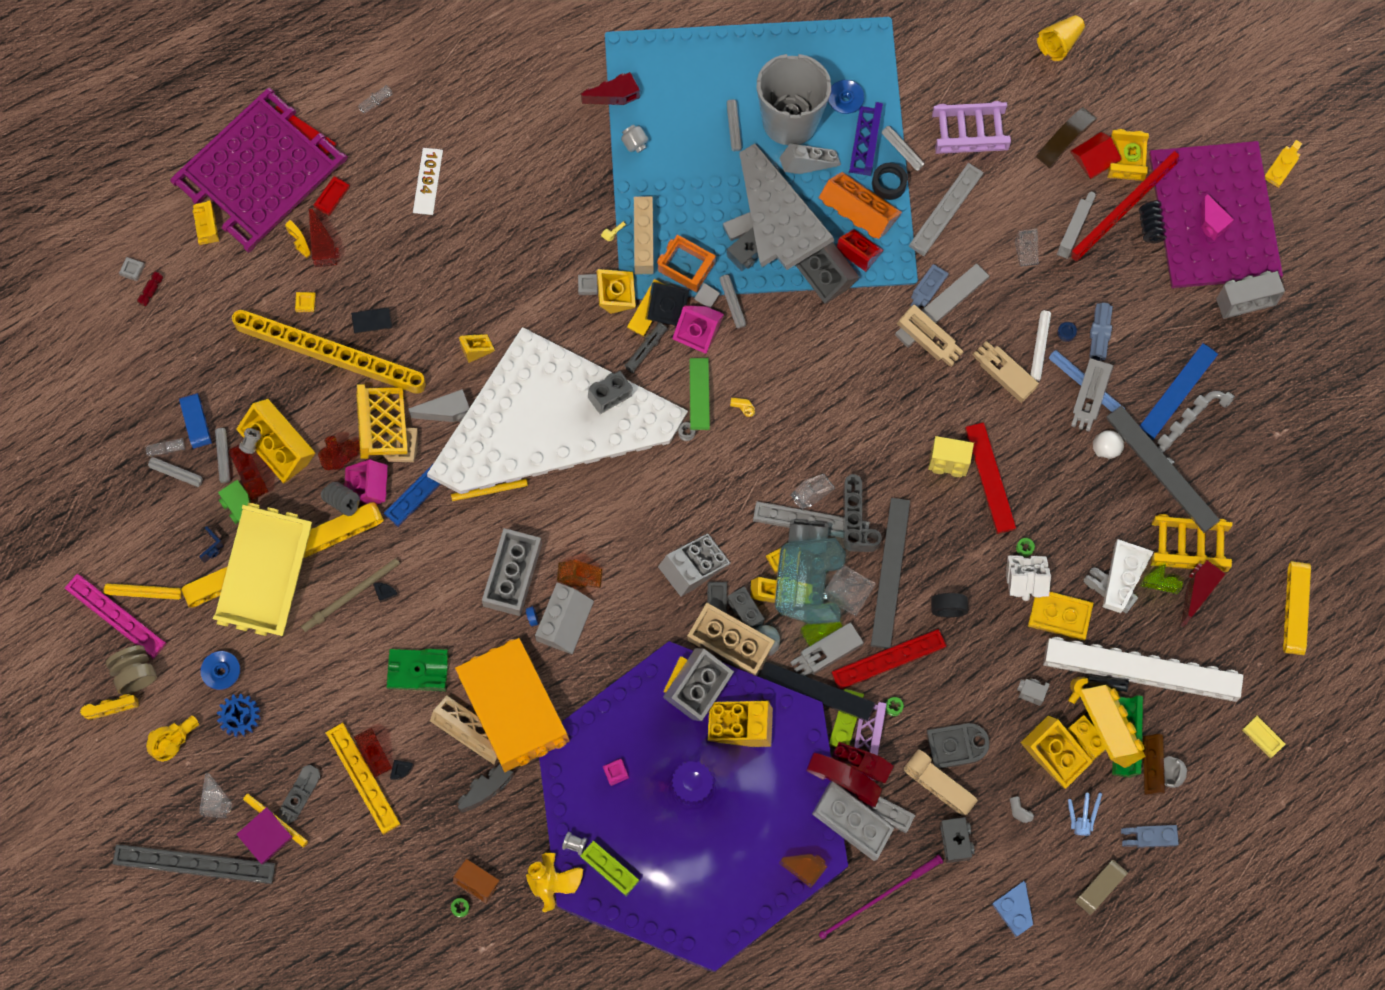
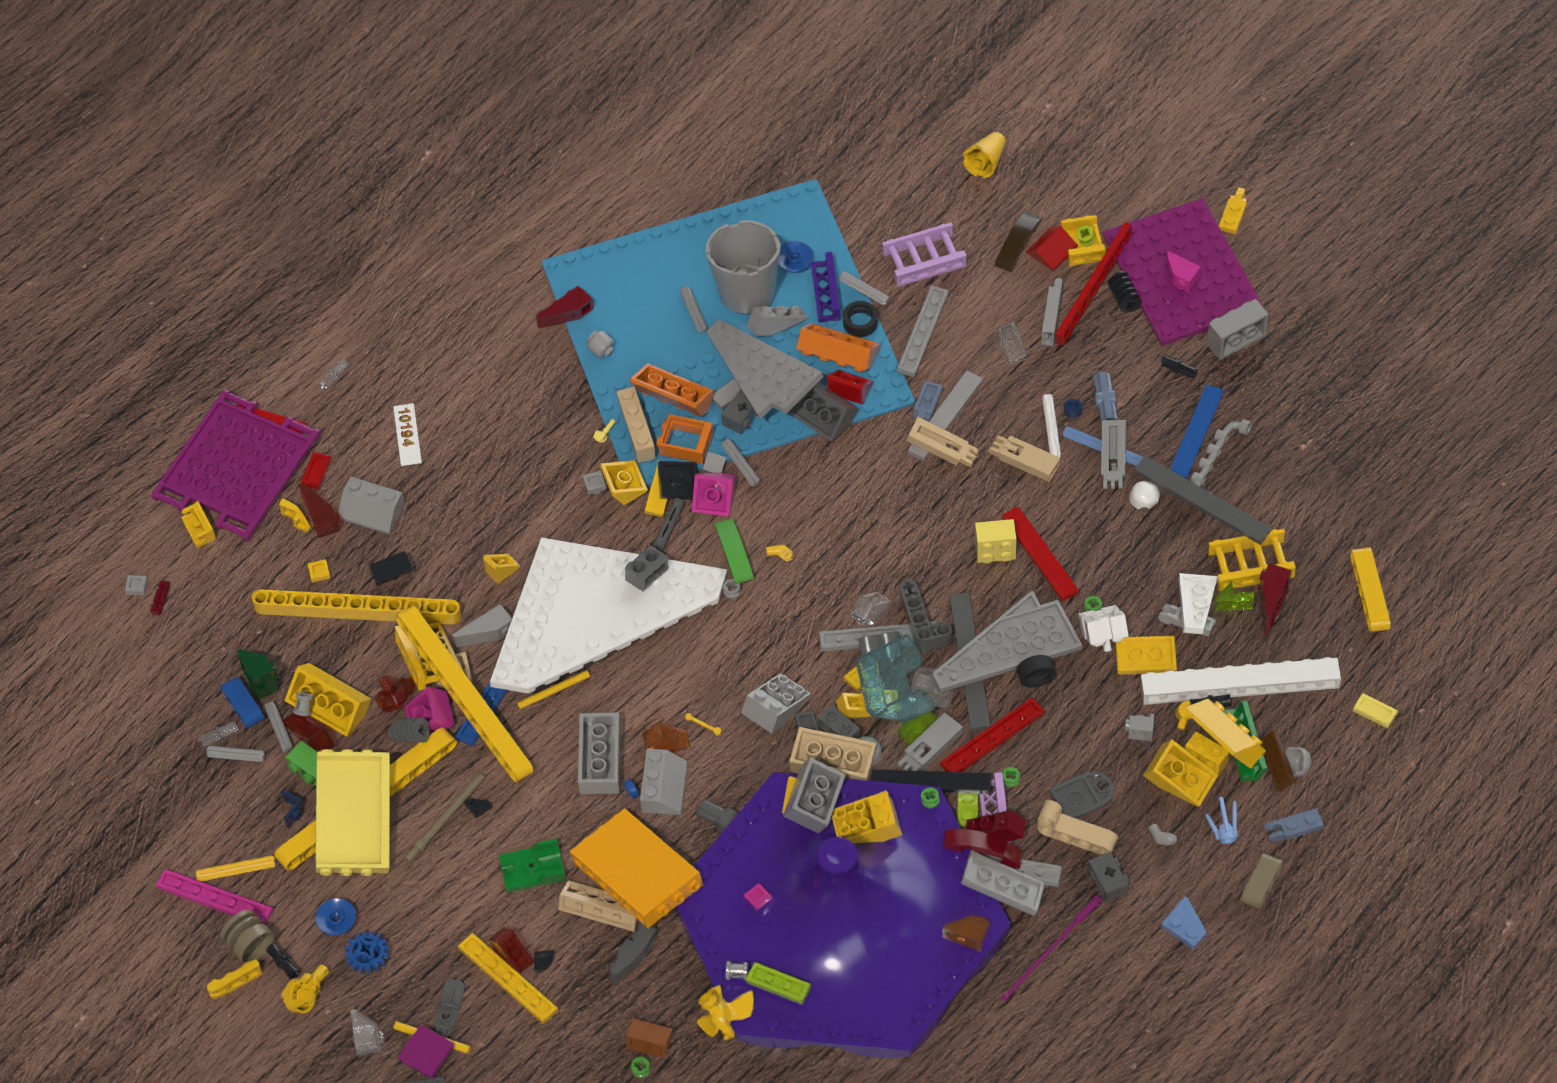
camera: 10 degrees left, 15 degrees down
none -> dark green slope [236,649,280,700]
none -> black pin [266,943,300,980]
none -> light grey slope [337,476,405,535]
none -> yellow beam [395,606,534,783]
none -> orange slope [630,363,714,417]
none -> yellow hinge [685,713,721,736]
none -> dark grey piece [697,800,738,832]
none -> bright green bush [921,788,940,808]
none -> light grey wing [931,591,1083,693]
none -> black axle [1160,354,1198,378]

